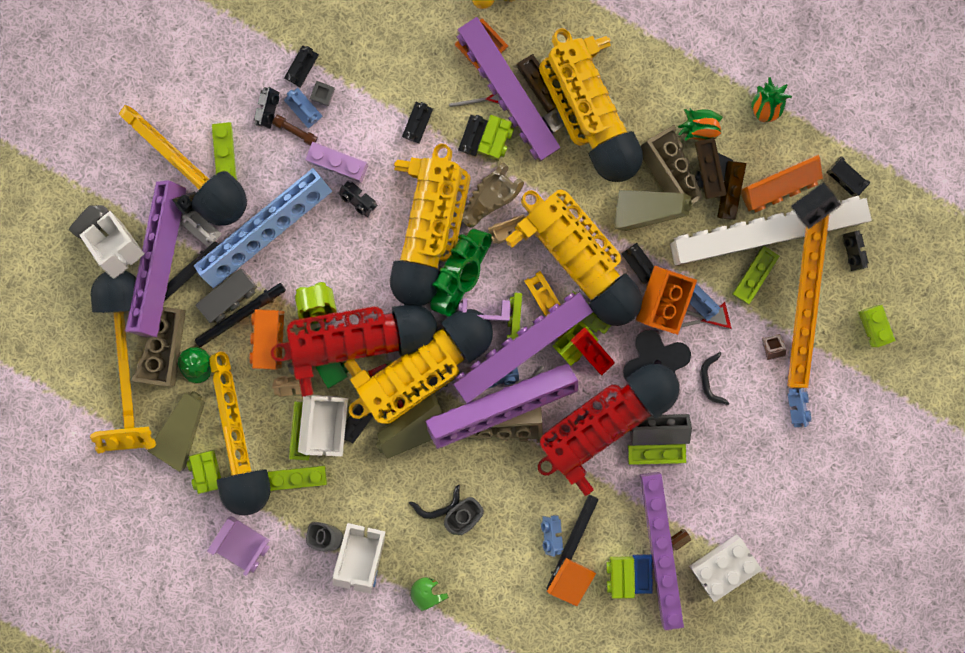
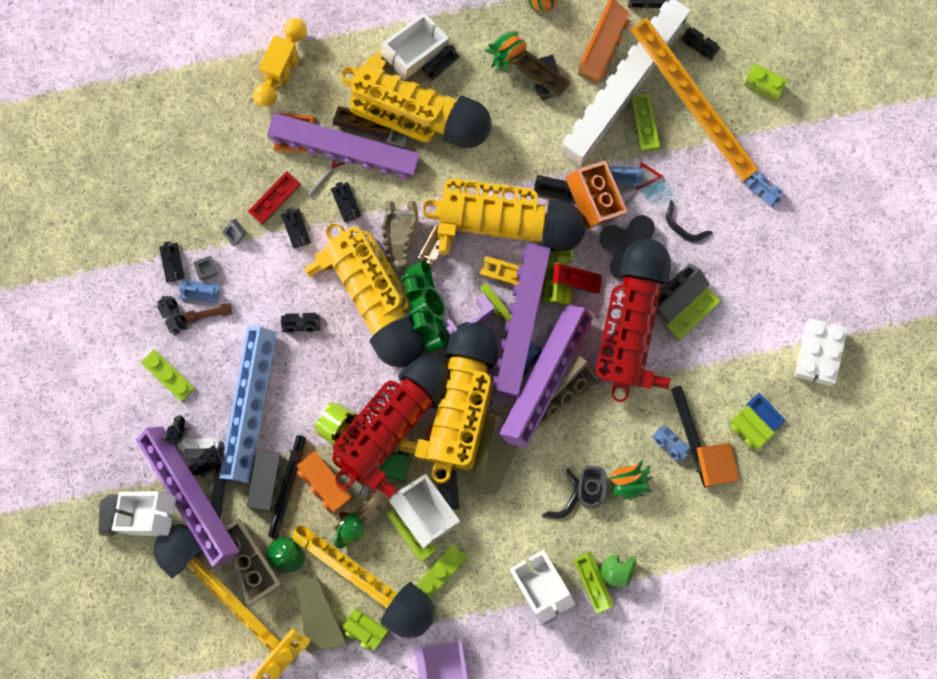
camera: 35 degrees left, 10 degrees down
piece [119,105,247,226] -> none
lavender brick [305,142,368,183] -> none
dark grey piece [306,522,344,551] -> none
lime brick [477,115,514,161] -> none
olive slope [614,190,692,231] -> none
medium lavender brick [640,472,684,630] -> none
dark tan wedge [641,124,703,204] -> none
reddish brown slope [671,529,691,551] -> none
dark brown plate [717,160,747,220] -> none
reddish brown slope [762,334,787,360] -> none
black hinge [791,182,842,229] -> none
none -> black hinge [189,445,224,478]
none -> dark grey plate [222,218,247,246]
none -> red plate [248,171,301,225]
none -> green piece [334,511,364,549]
none -> white piece [381,13,449,80]
none -> black hinge [421,44,460,81]
none -> lime plate [573,551,614,614]
none -> green hair [610,459,653,500]
none -> clear light blue pin [641,178,666,200]

